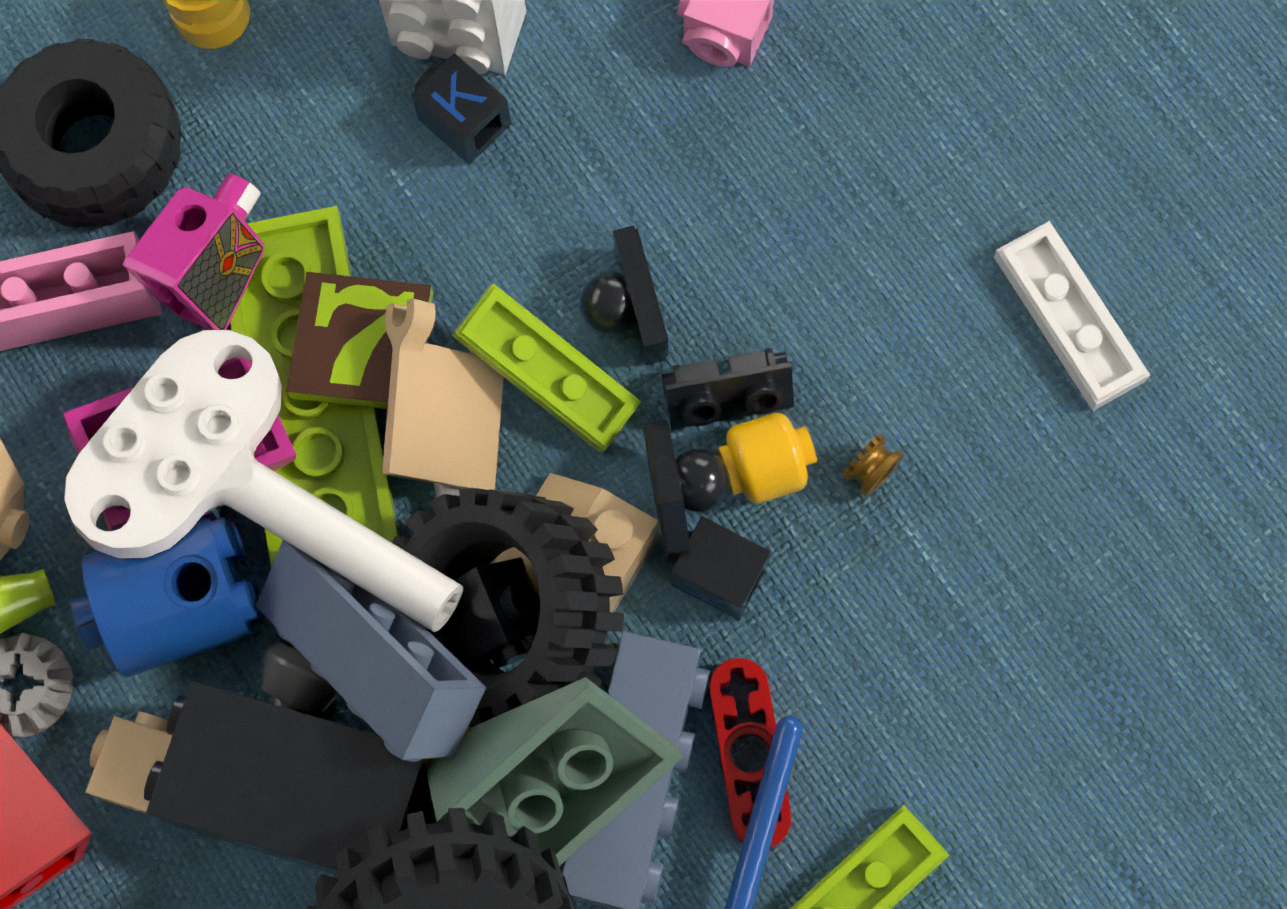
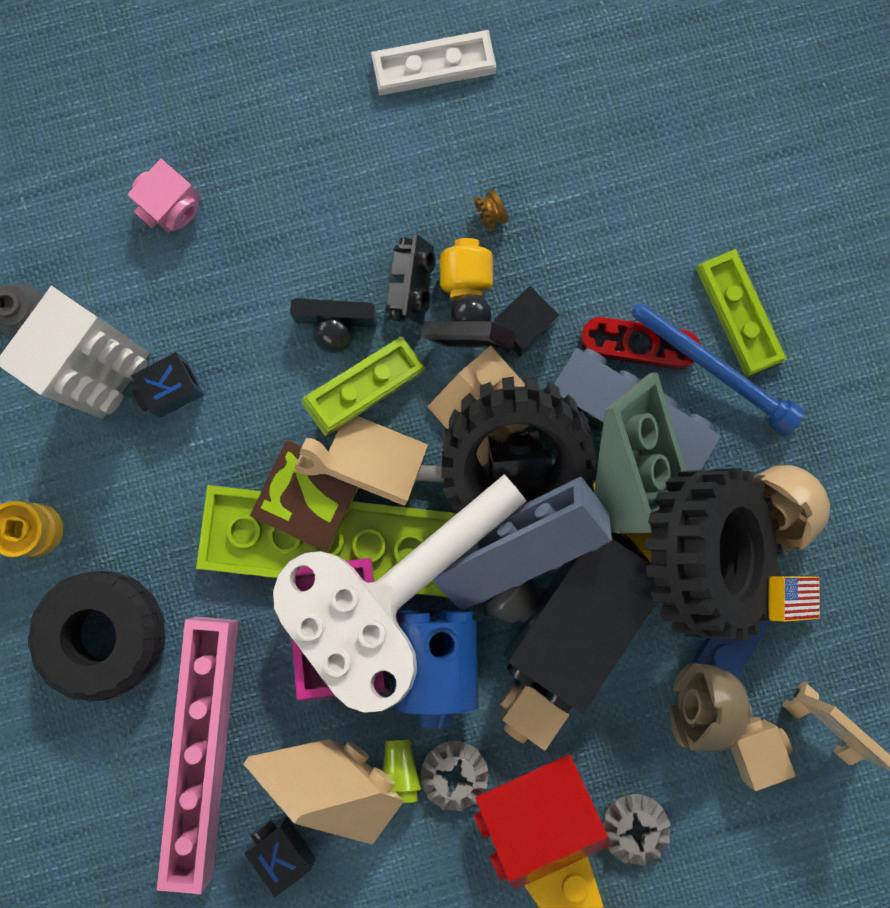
camera: 75 degrees left, 10 degrees up
dark pink torso [122,174,264,330] -> none

